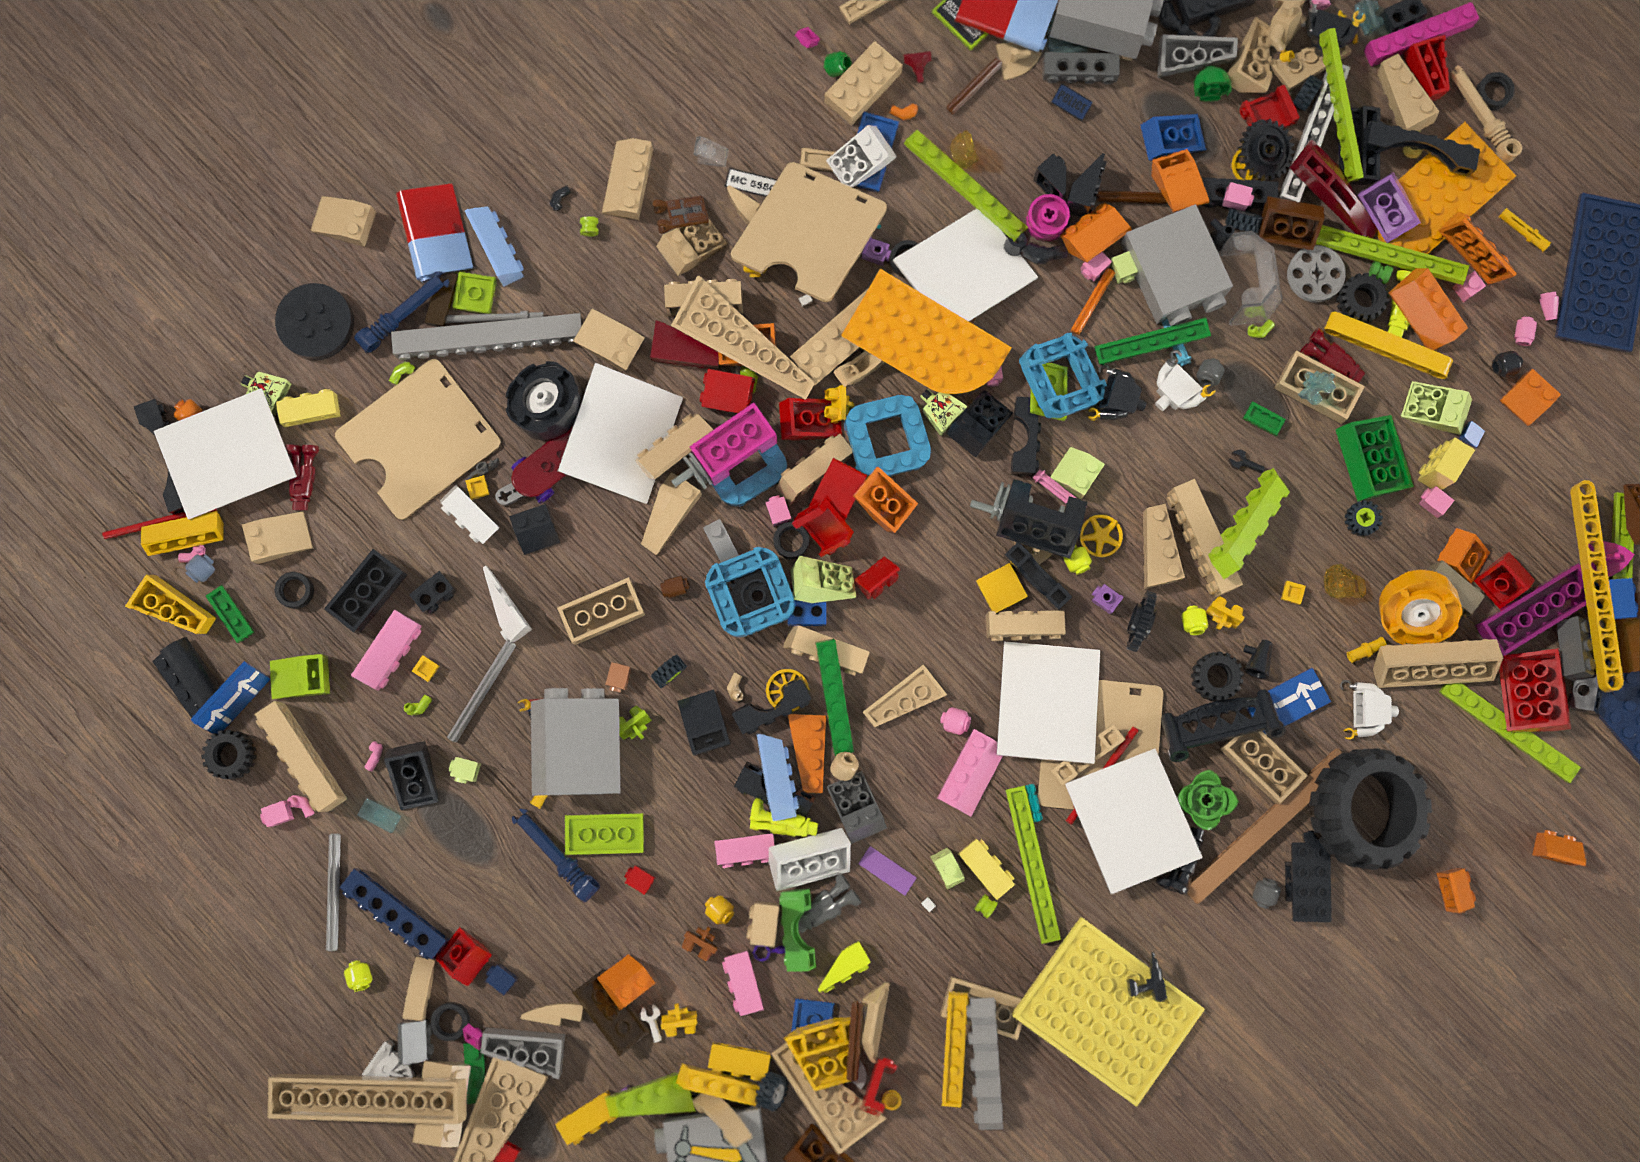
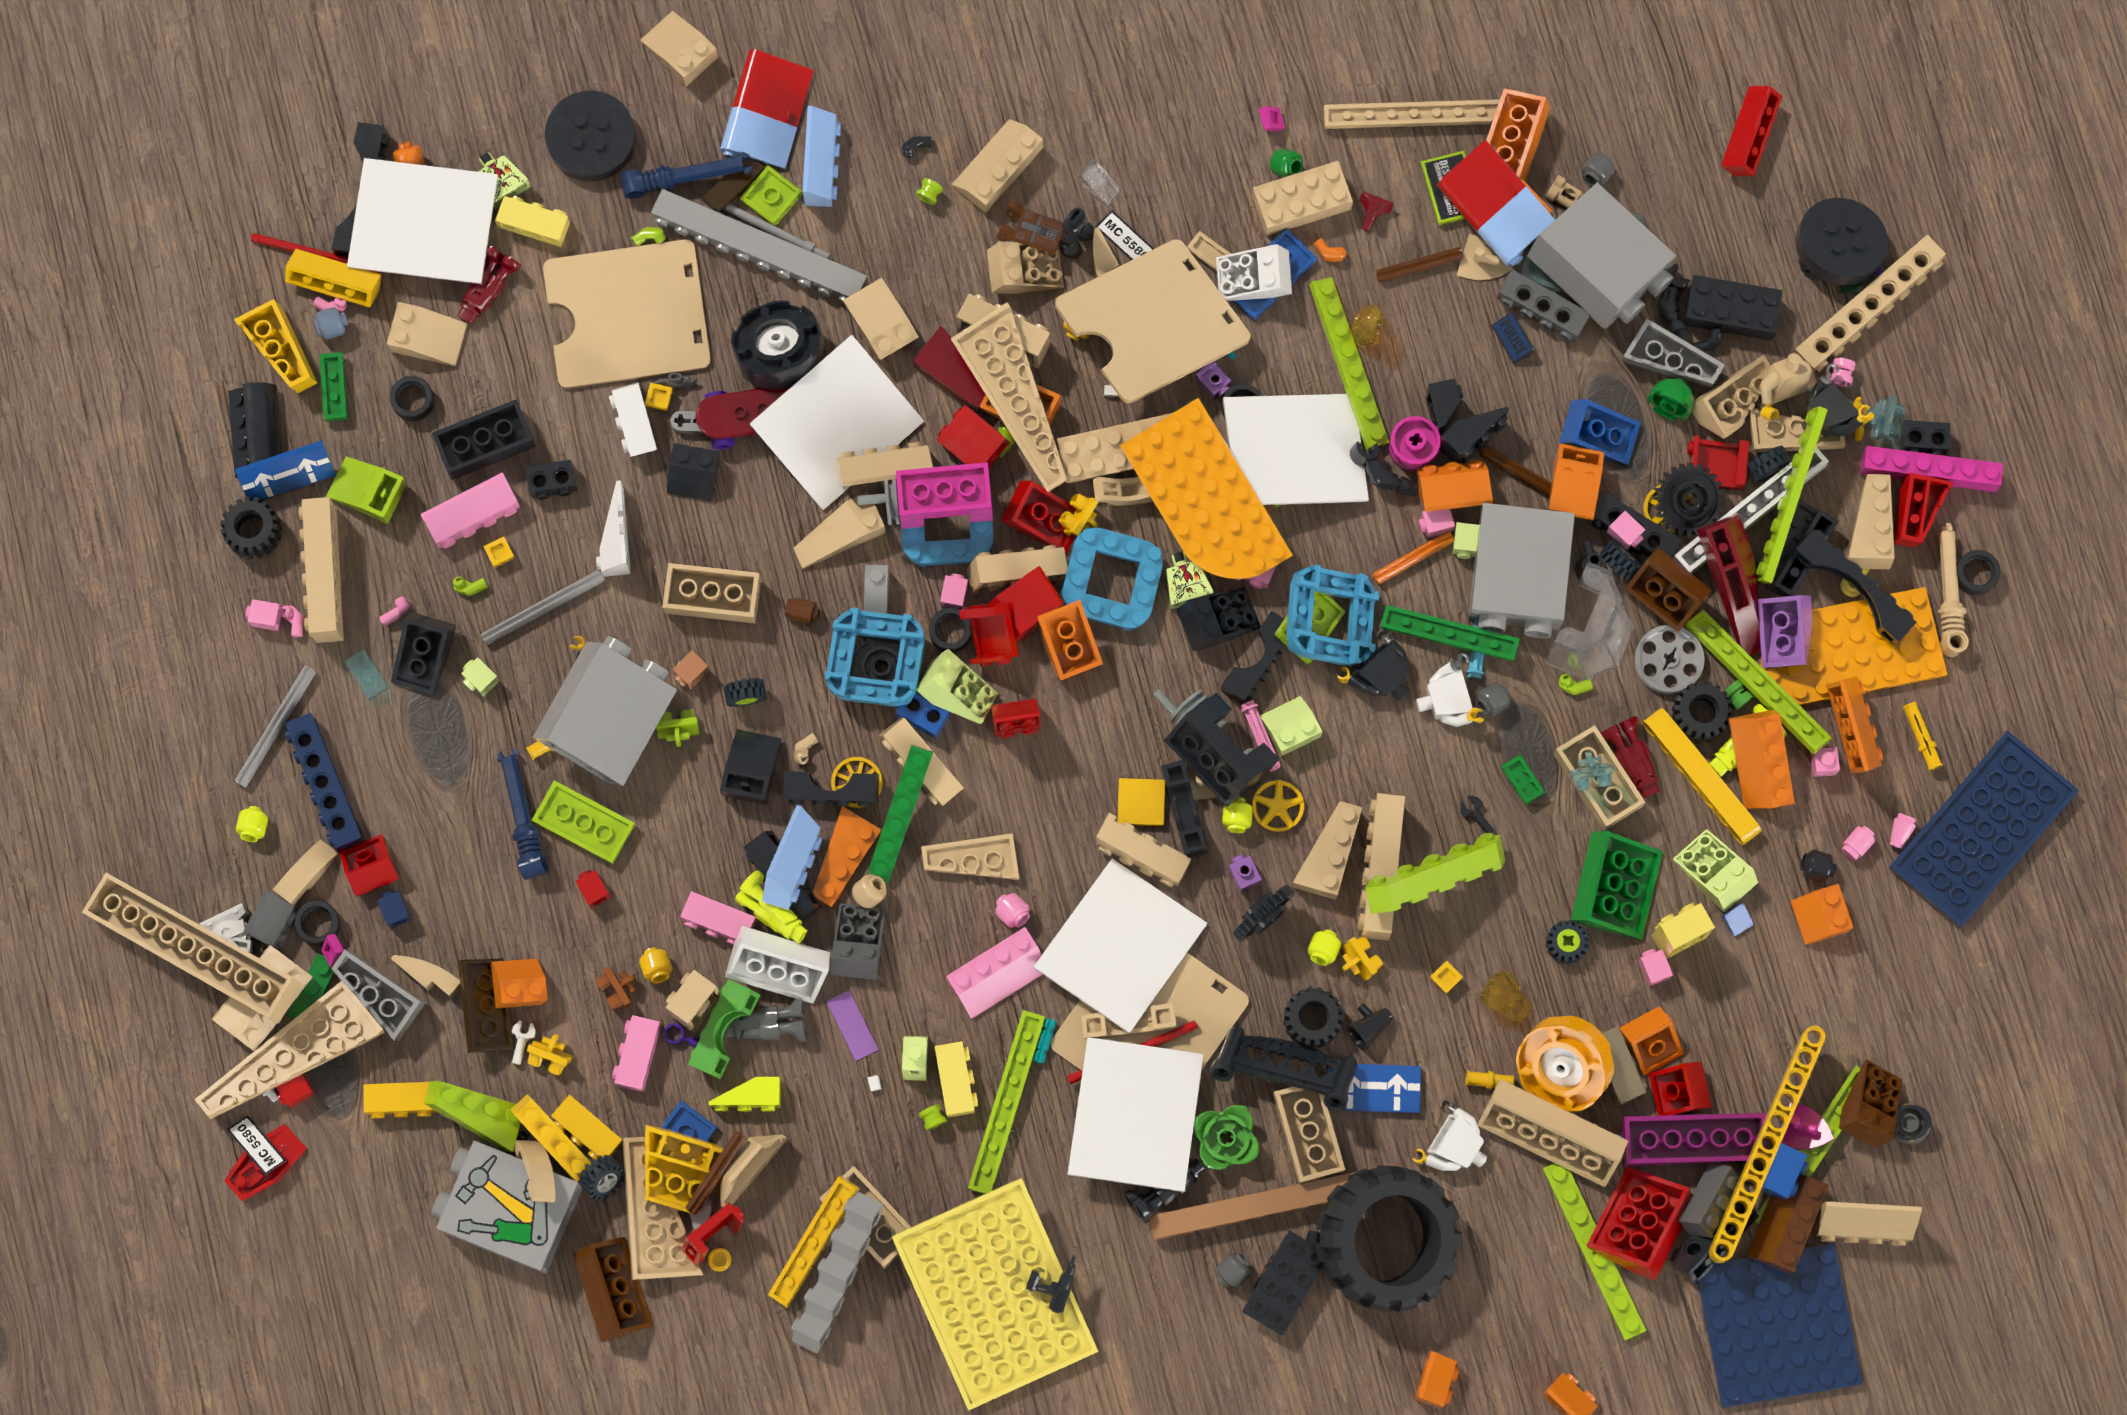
camera: 30 degrees right, 5 degrees down
none -> black piece [1060,207,1094,259]

